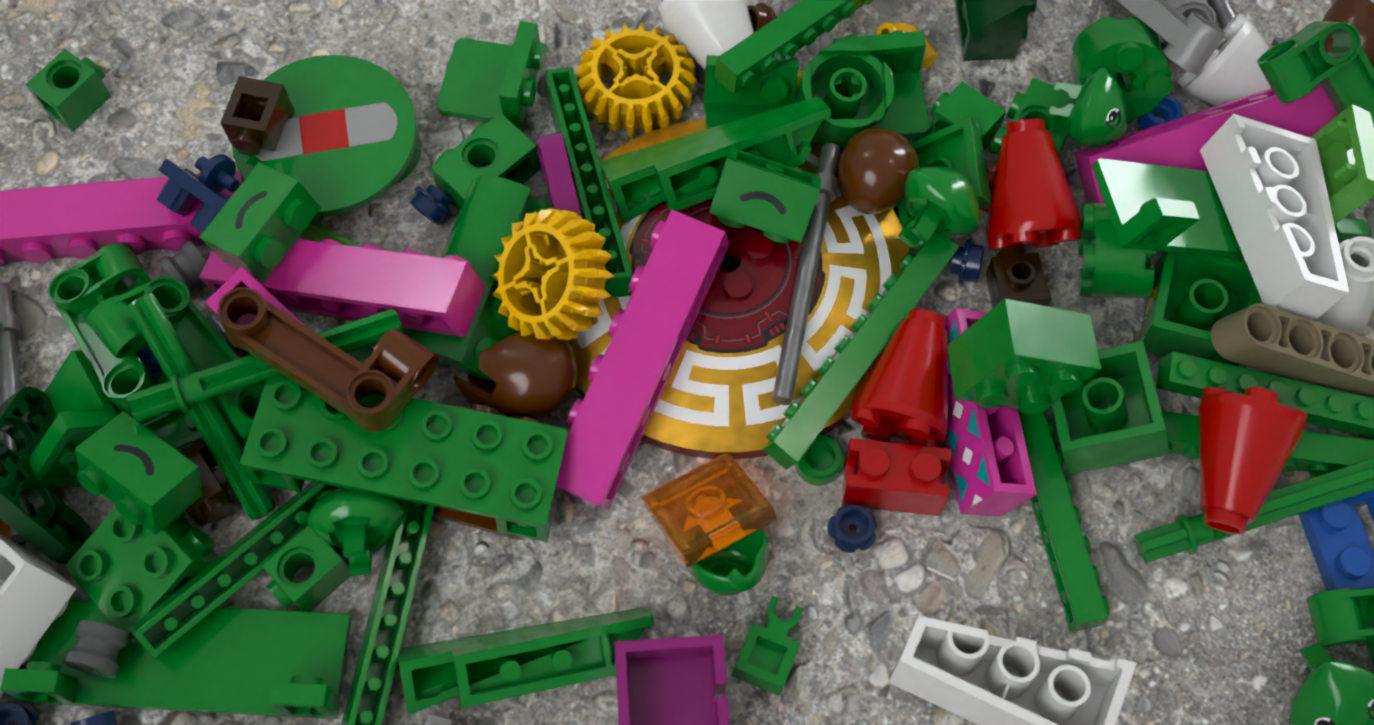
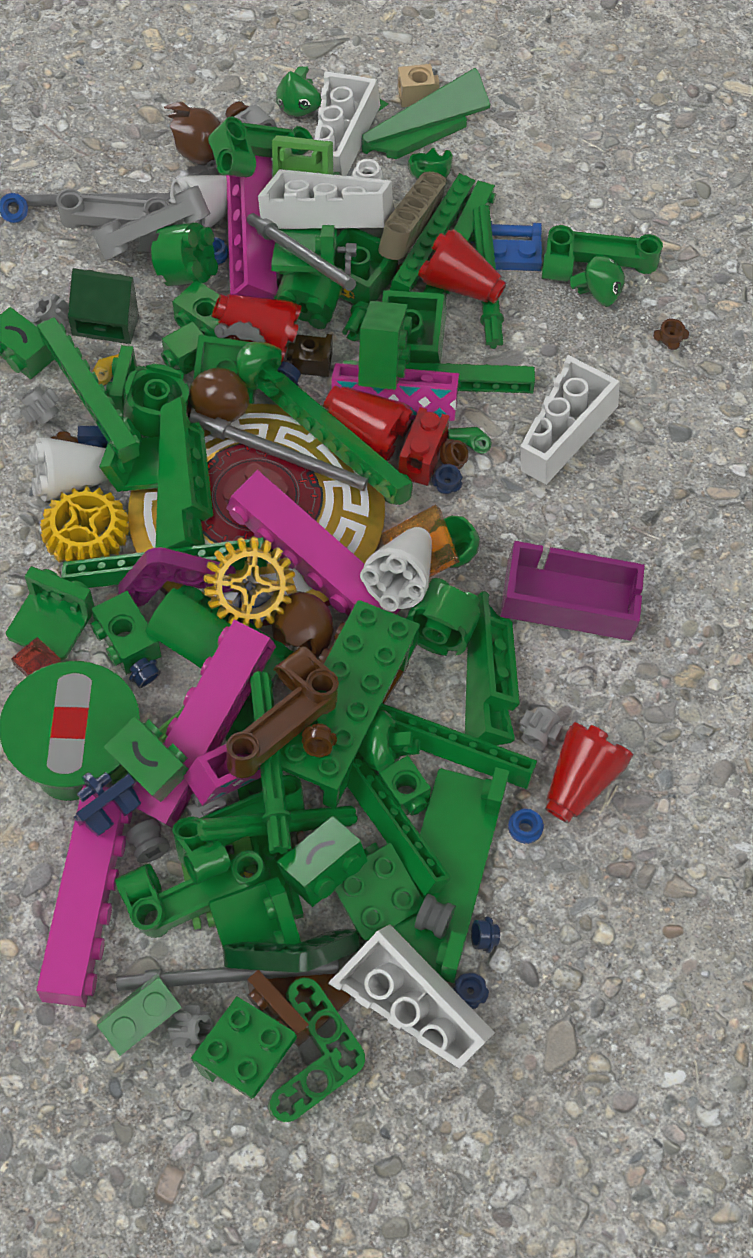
camera: 80 degrees left, 5 degrees down
dark brown brick [220,76,295,155] -> none
green brick [709,147,821,243] -> none
green plate [731,596,803,696] -> none
green piece [1049,67,1128,148] -> none
none -> clear red tile [11,637,61,677]
none -> flat silver piece [214,321,266,342]
none -> flat silver bar [247,213,356,291]
none -> reddish brown plate [302,724,337,757]
none -> flat silver piece [338,243,357,276]
none -> green pin [342,301,369,341]
none -> white cone [360,527,432,612]
none -> green brick [406,578,481,656]
none -> reddish brown plate [440,439,469,469]
none -> green arm [448,427,492,454]

